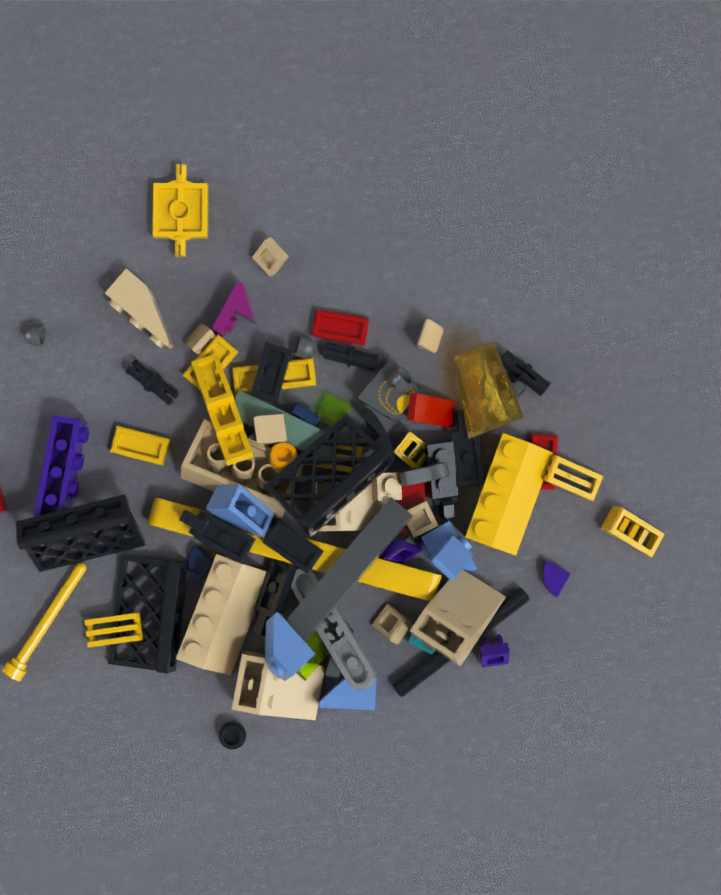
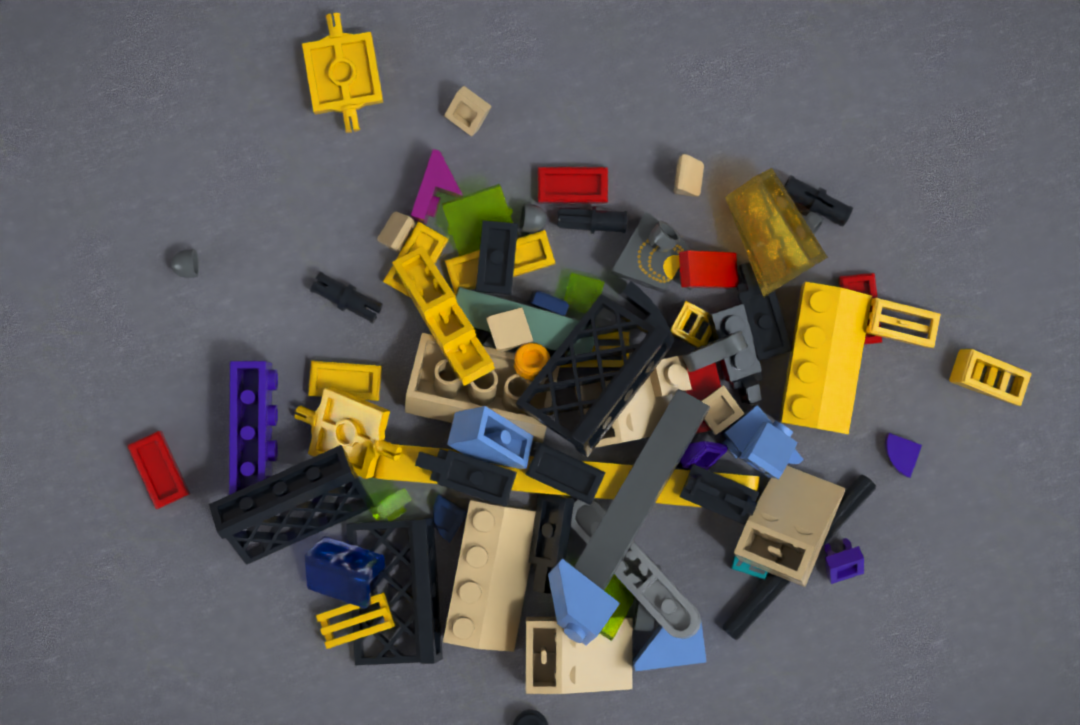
camera: 10 degrees left, 0 degrees up
yellow piece [2,563,87,681] -> none
tan slope [105,268,173,349] -> none
tan slope [371,603,413,645] -> none
none -> yellow plate [294,387,402,479]
none -> clear blue panel [304,536,385,609]
none -> clear neon green plate [369,488,412,522]
none -> clear neon green piece [441,184,513,256]
none -> black hinge [679,464,759,525]

